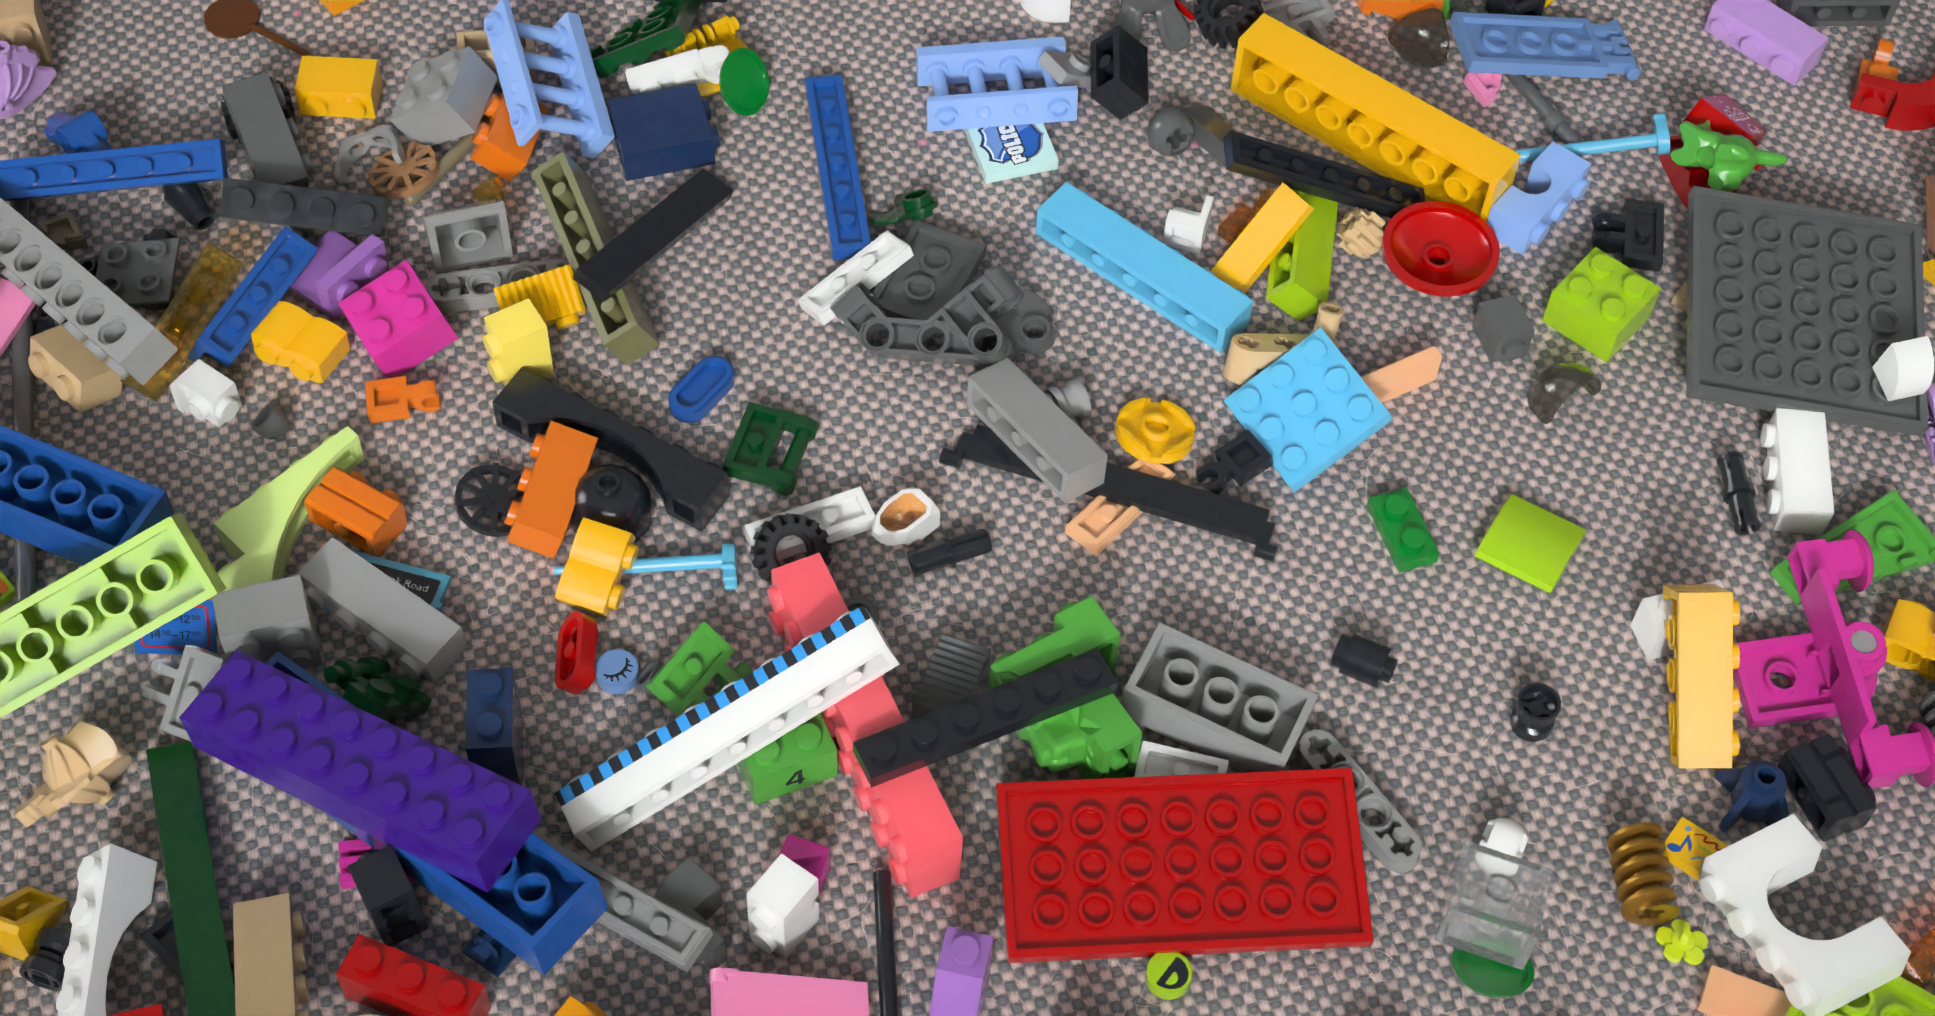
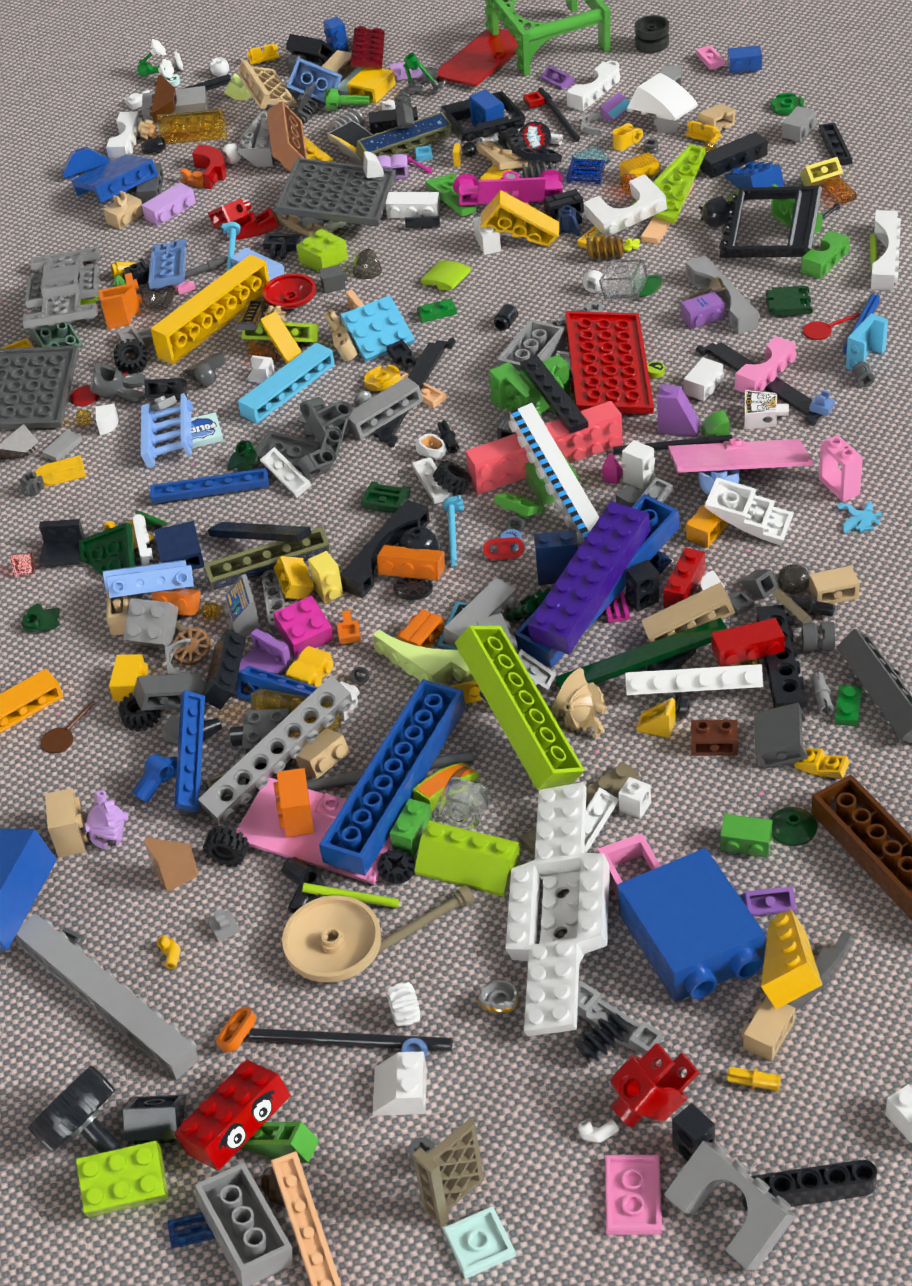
camera: 80 degrees left, 10 degrees down
yellow brick [555,517,639,617] -> none
blue tile [668,356,735,423] -> none
black wheel [1510,683,1561,742] -> none
bright green animal [1670,120,1787,192] -> none

